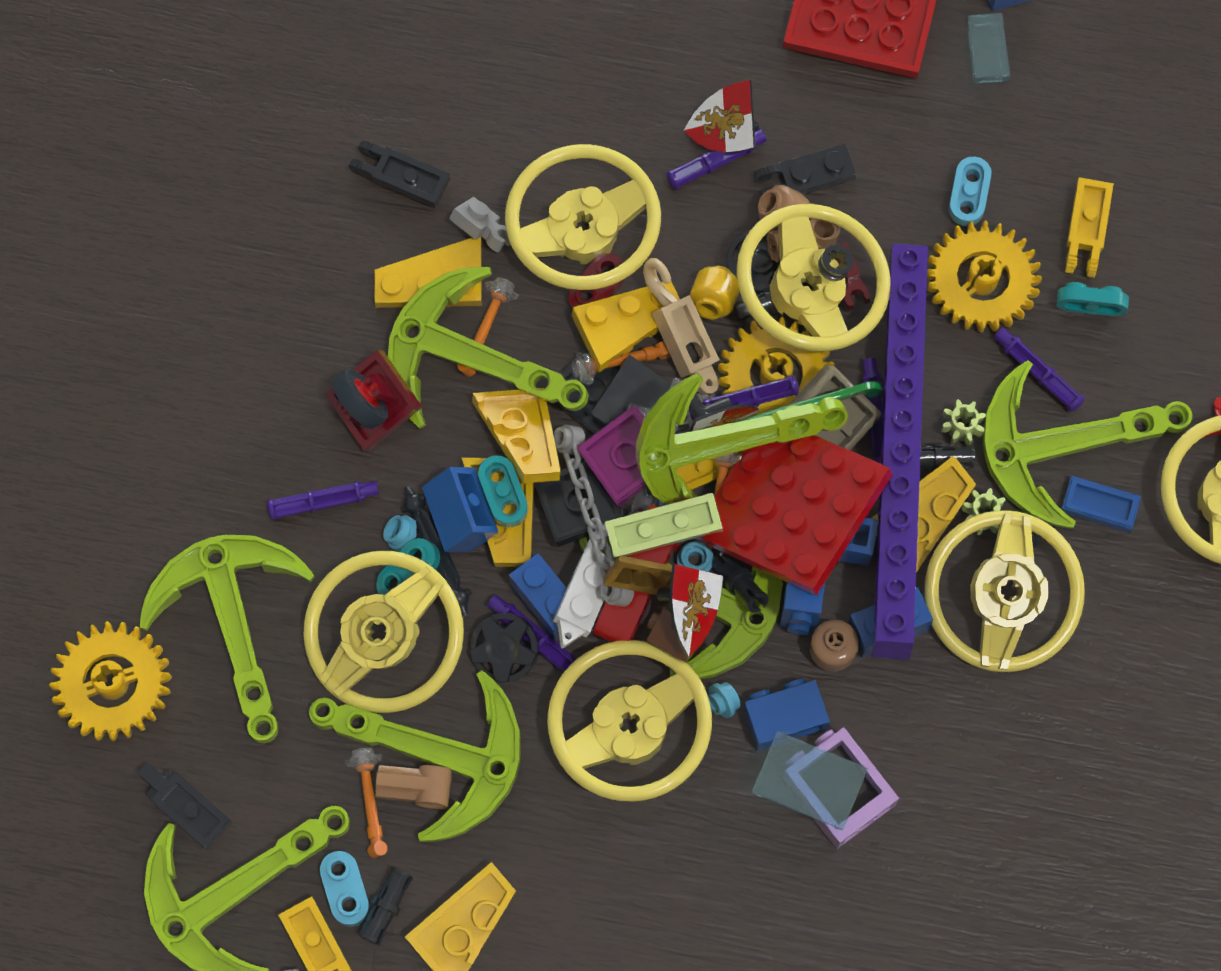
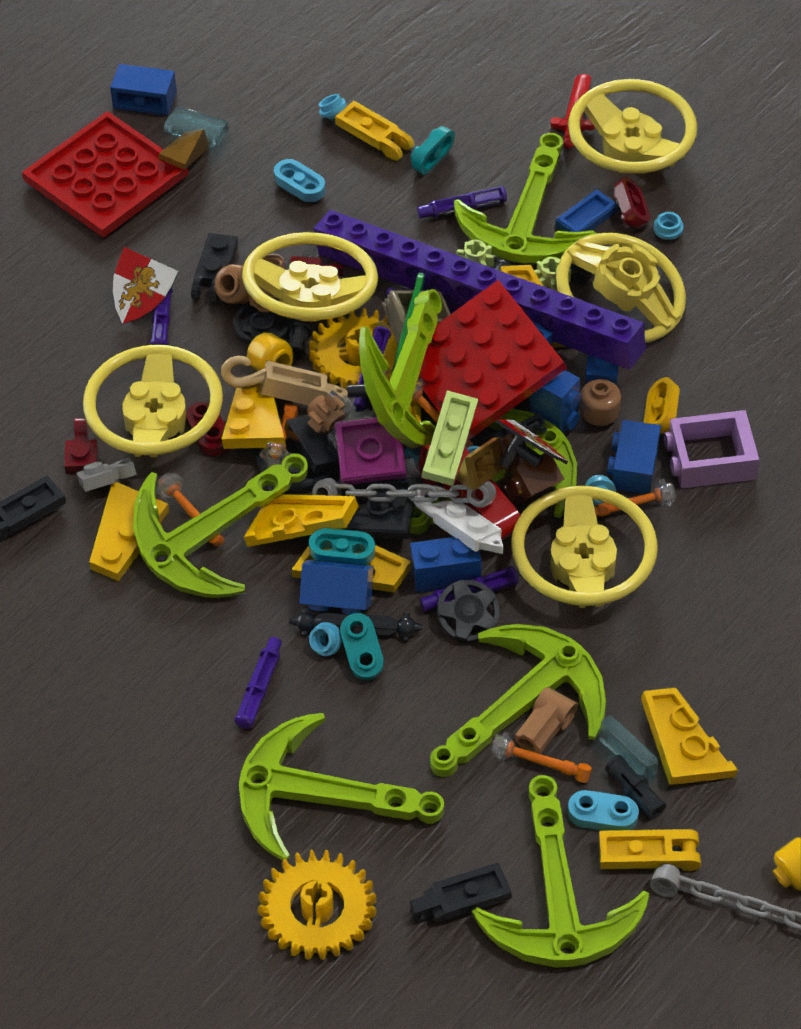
camera: 60 degrees left, 20 degrees down
light yellow piece [303,551,464,713] -> none
dark red plate [325,349,422,451] -> none
clear light blue piece [752,731,868,831] -> none
black bush [818,244,854,281] -> none
yellow gear [926,220,1042,332] -> none
none -> dark red plate [64,418,98,474]
none -> pearl gold slope [158,129,210,169]
none -> medium nougat gear [307,395,346,434]
none -> medium azure plate [319,94,347,120]
none -> piece [594,479,676,517]
none -> clear light blue tile [599,715,658,784]
none -> dark red plate [614,176,651,229]
none -> yellow plate [644,377,680,434]
none -> medium azure plate [653,212,684,240]

